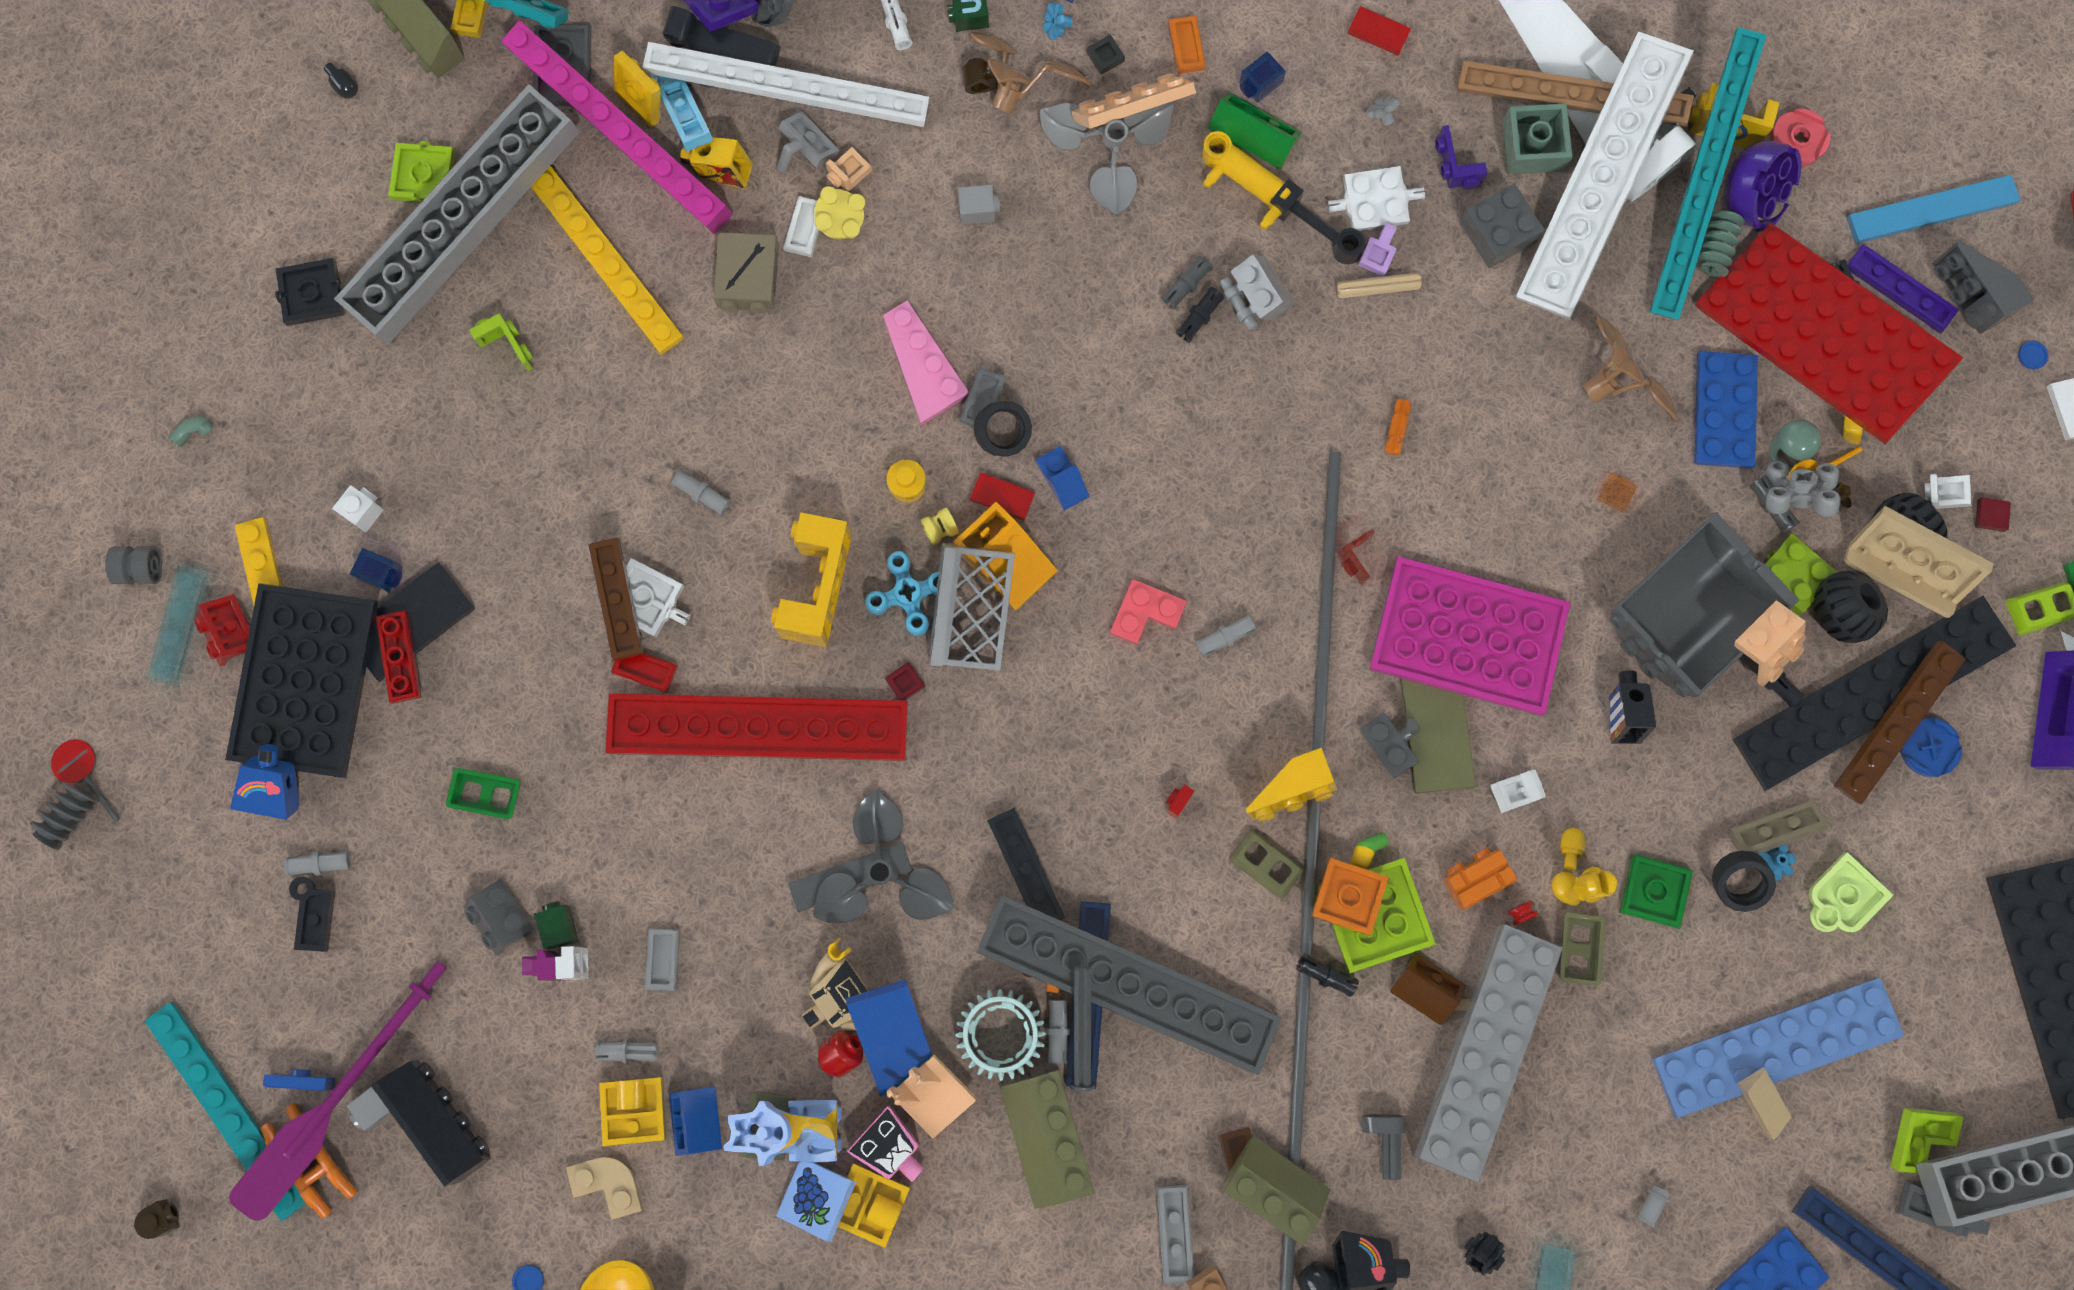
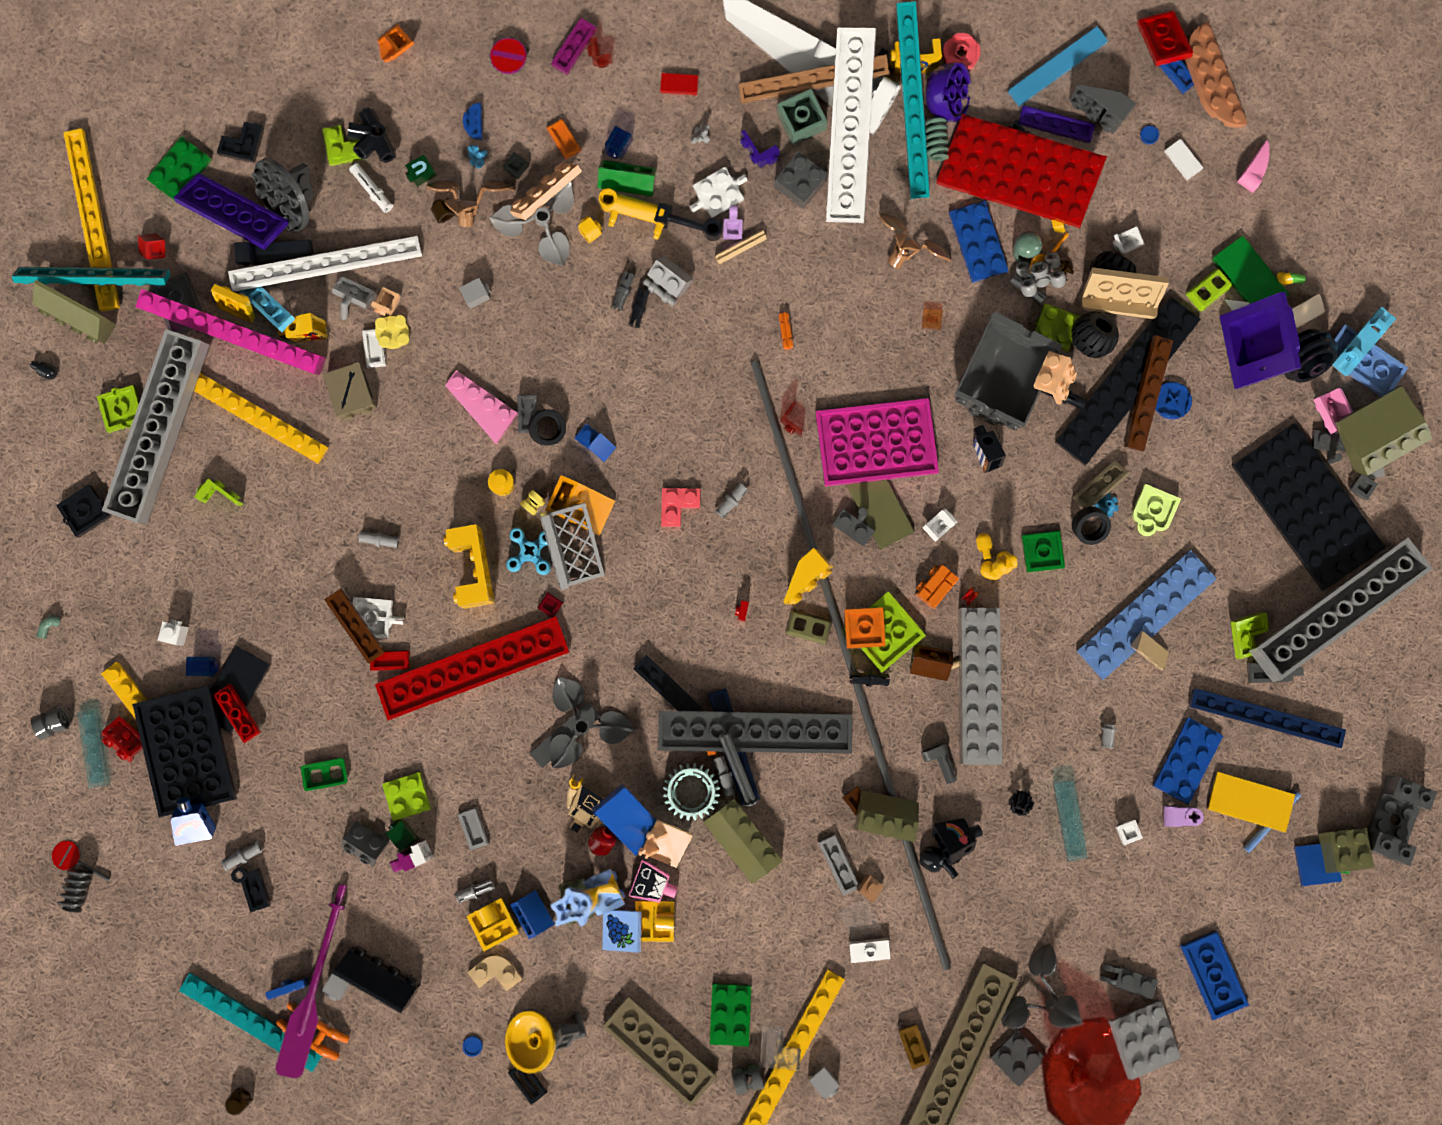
camera: 20 degrees left, 5 degrees up
red tile [970,472,1035,521] -> none
arm [1351,832,1388,869] -> none
olive piece [1559,912,1606,986] -> none
dark red tile [1975,497,2011,532] -> none
none -> lime plate [382,772,431,821]
none -> yellow plate [578,216,602,244]

